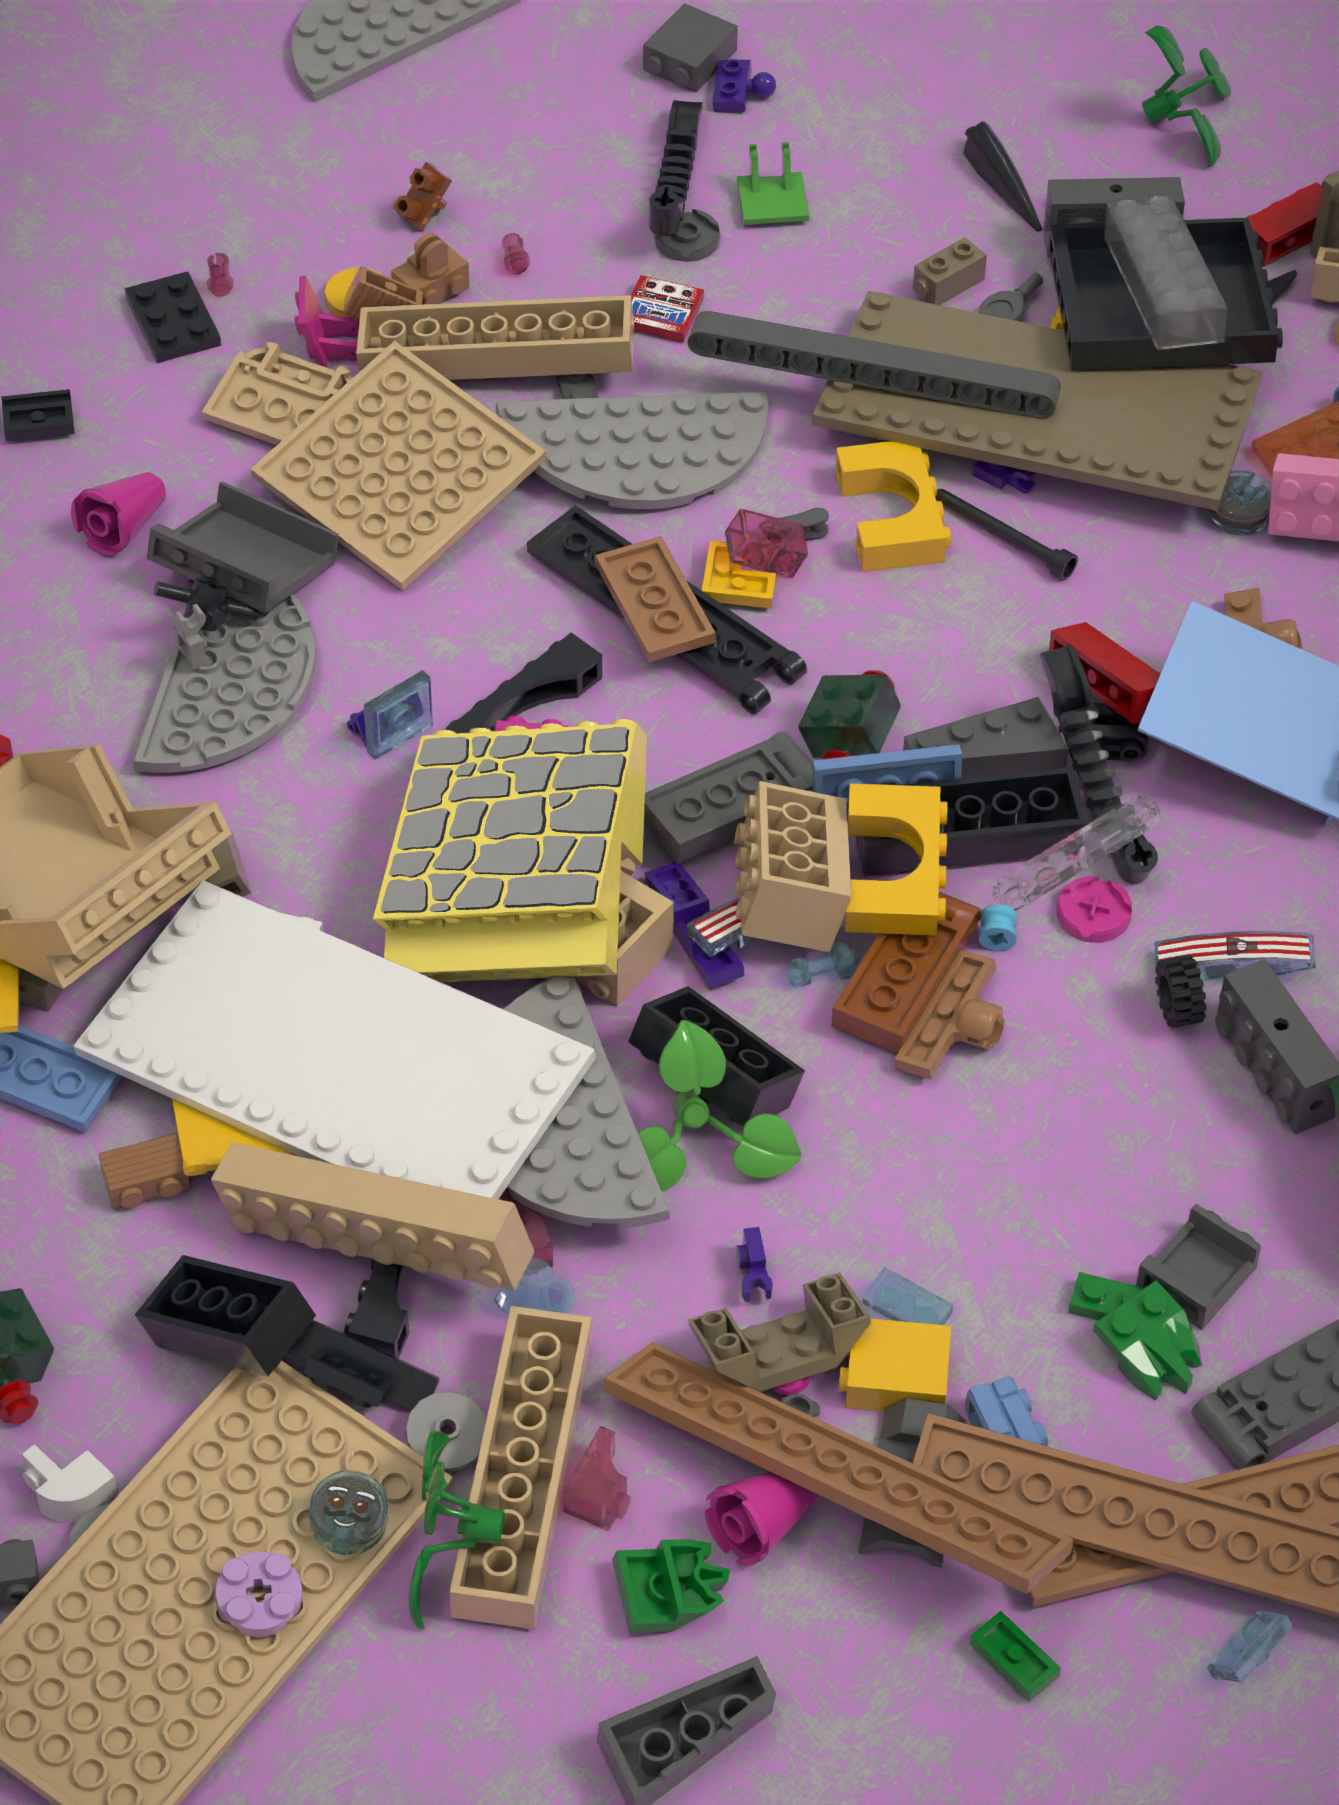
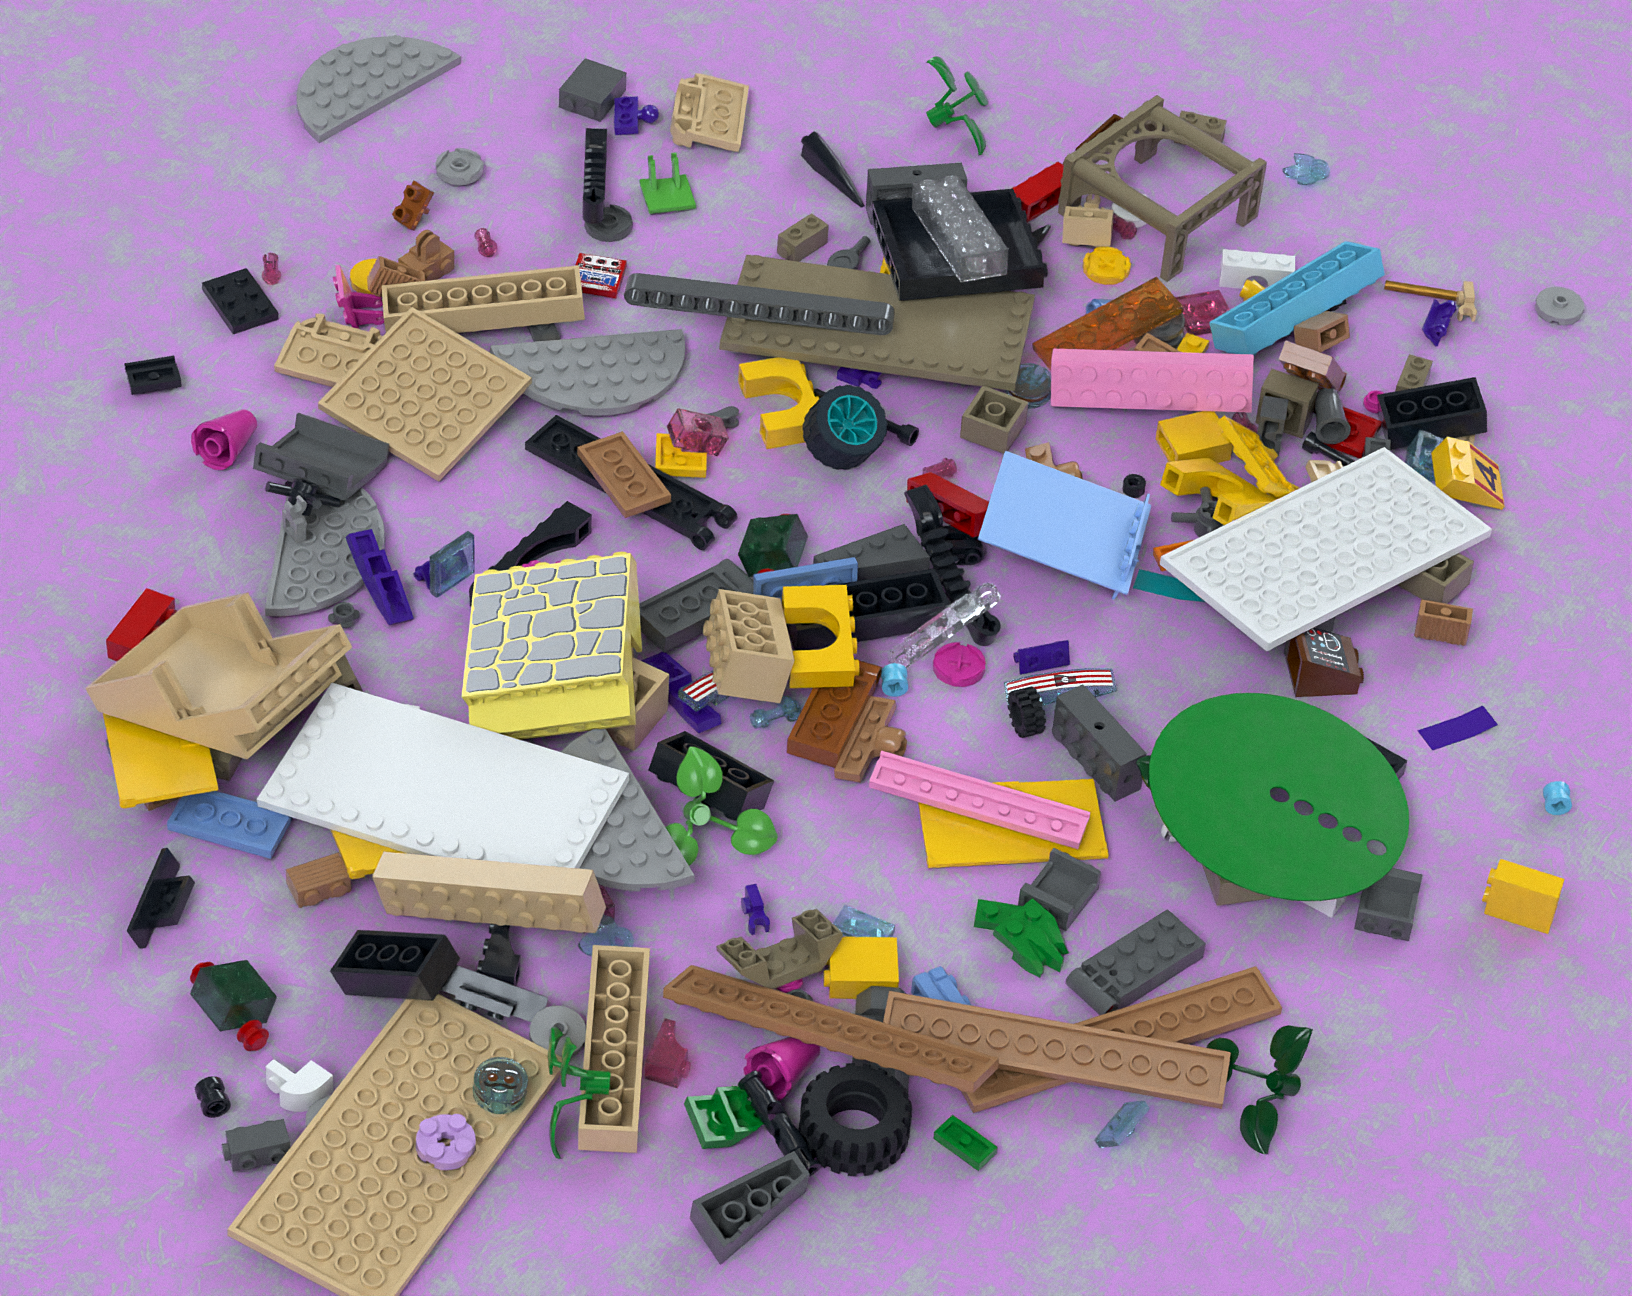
camera: 10 degrees left, 5 degrees down
none -> dark grey plate [328,602,360,629]
none -> dark purple slope [345,529,414,625]
none -> light grey plate [436,148,483,185]
none -> tan plate [670,73,749,152]
none -> black piece [738,1070,821,1177]
none -> black tyre [799,1063,912,1177]
none -> black wheel [802,385,888,470]
none -> bright pink plate [869,751,1090,849]
none -> yellow door [918,779,1108,868]
none -> clear pink pin [923,458,957,478]
none -> dark tan brick [960,385,1028,454]
none -> dark purple hinge [1013,640,1070,675]

